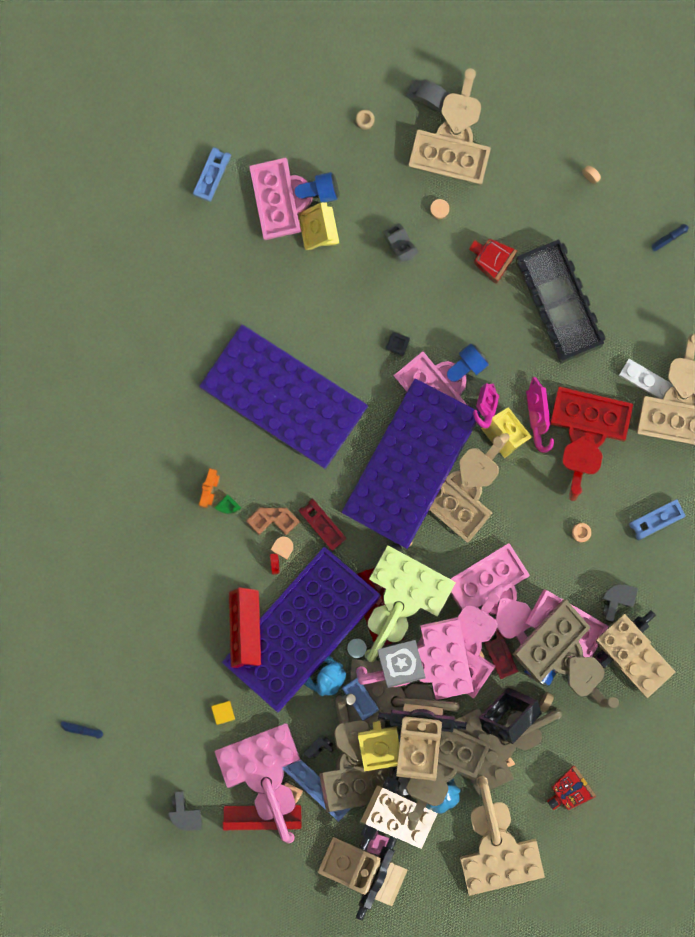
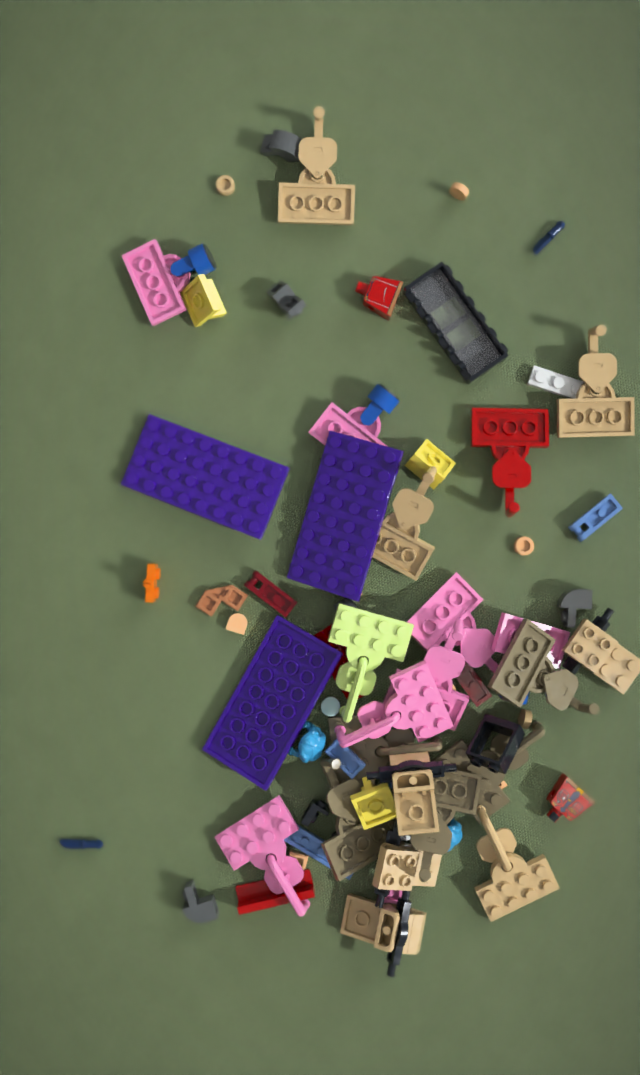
camera: 10 degrees left, 5 degrees up
medium blue plate [193,147,231,202] -> none
yellow tile [211,701,235,725] -> none
green tile [214,494,241,514] -> none
panel [229,588,261,668] -> none
red tile [270,554,280,575] -> none
light grey tile [377,640,425,688] -> none
black tile [386,331,410,356] -> none
light nougat tile [430,199,449,219] -> none
dark pink plate [473,383,499,428] -> none
dark pink plate [526,377,554,453] -> none

